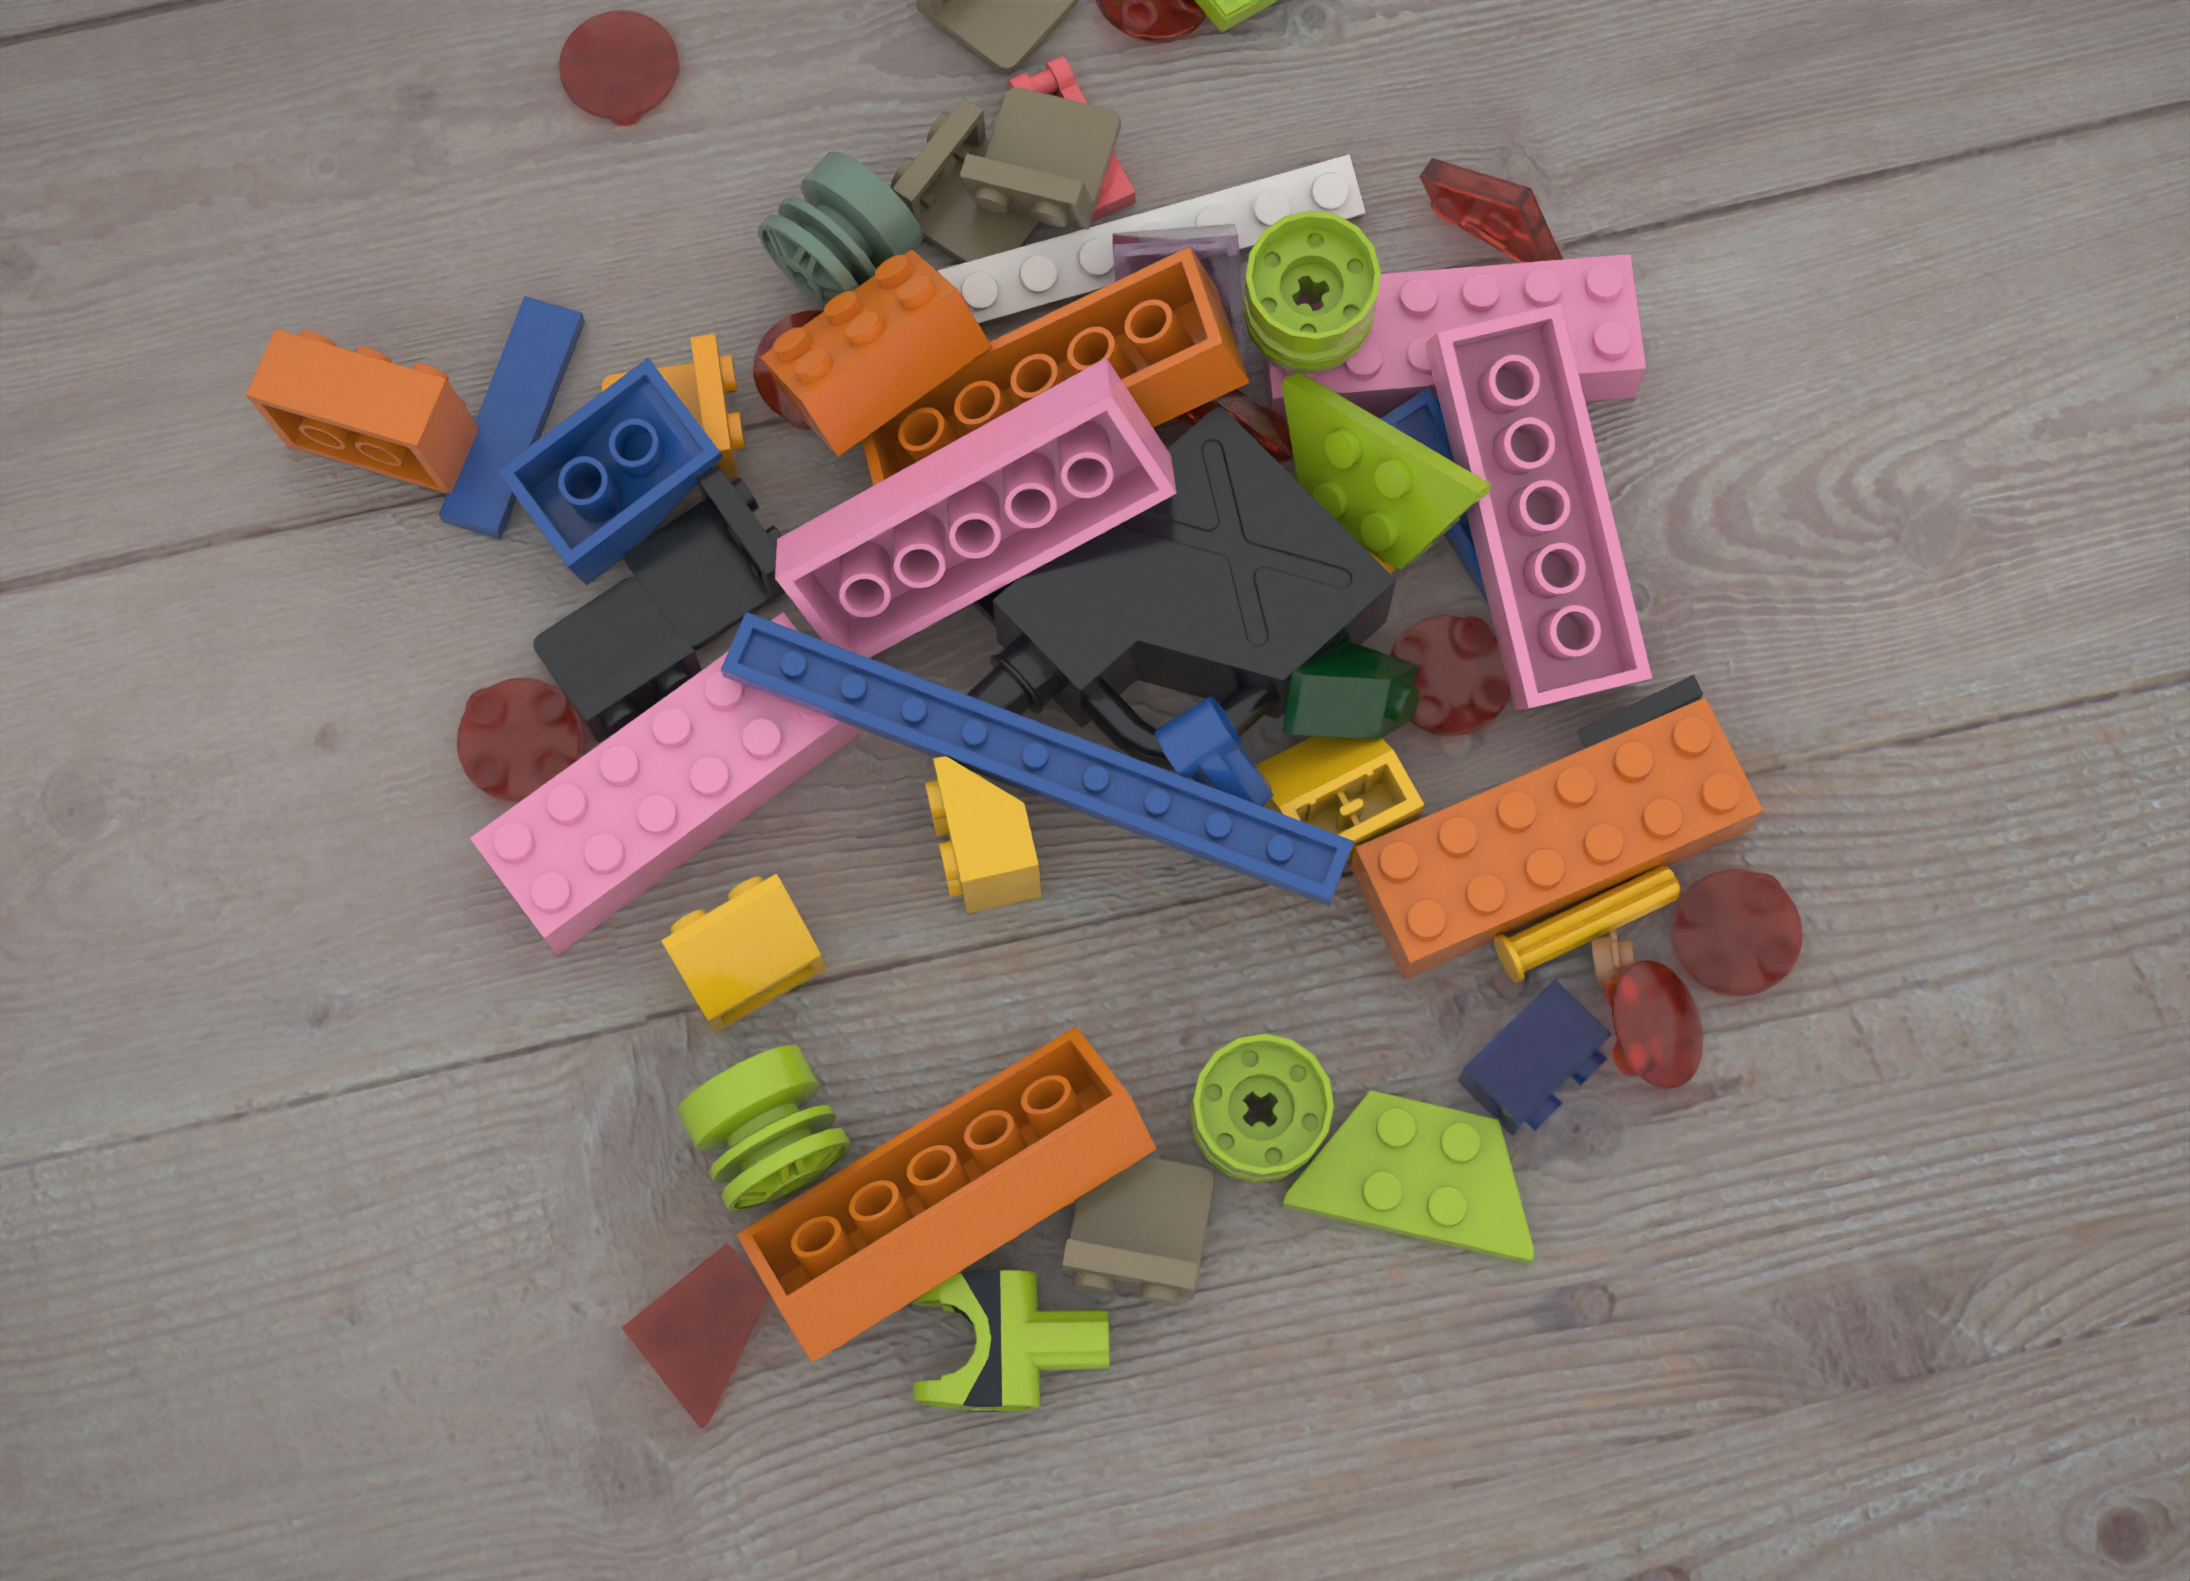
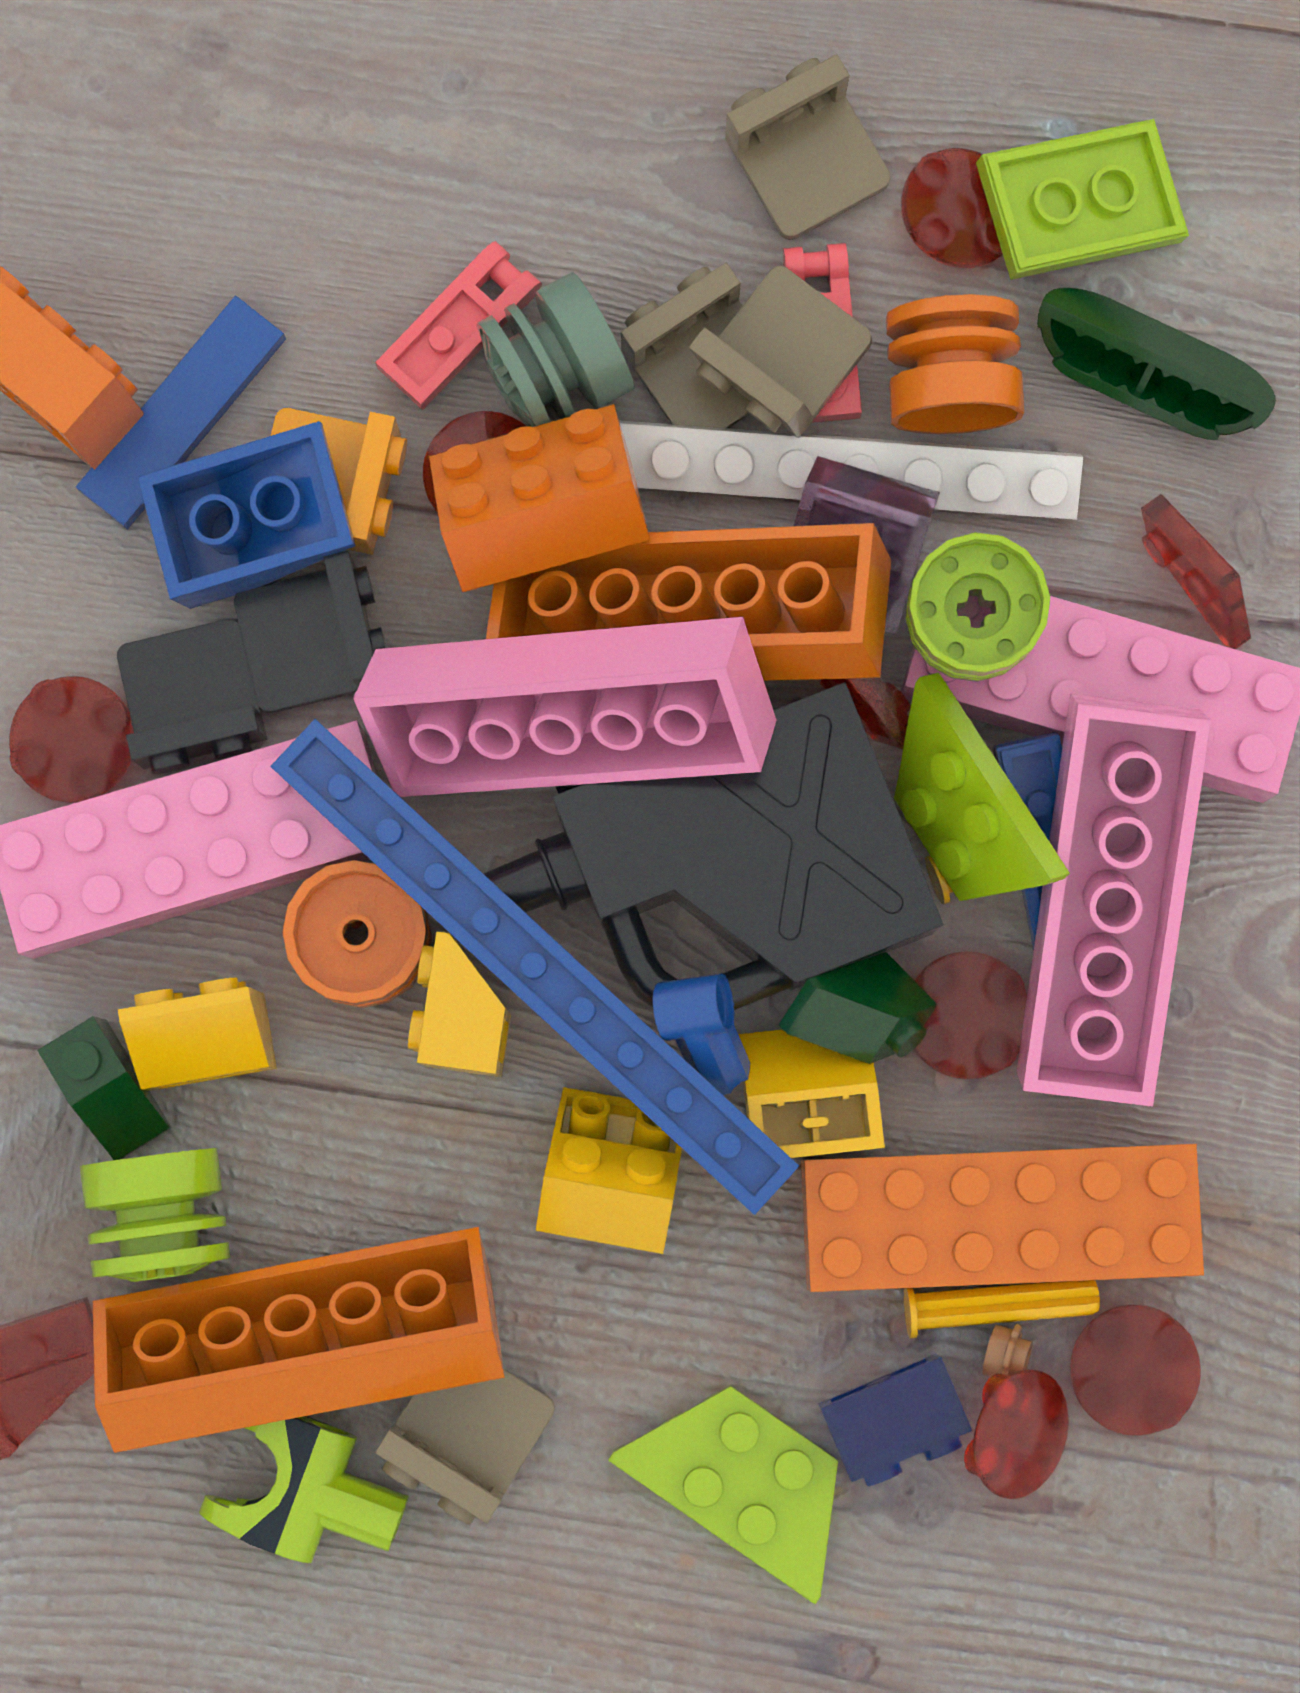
camera: 20 degrees right, 10 degrees up
clear red dish [559,10,680,126] -> none
lime wheel [1189,1033,1334,1183] -> none
black tile [1577,675,1703,748] -> none
none -> dark green slope [37,1016,172,1160]
none -> orange wheel [282,860,432,1008]
none -> coral plate [375,241,542,410]
none -> yellow slope [536,1087,682,1254]
none -> orange wheel [886,294,1025,434]
none -> dark green brick [1037,288,1276,440]

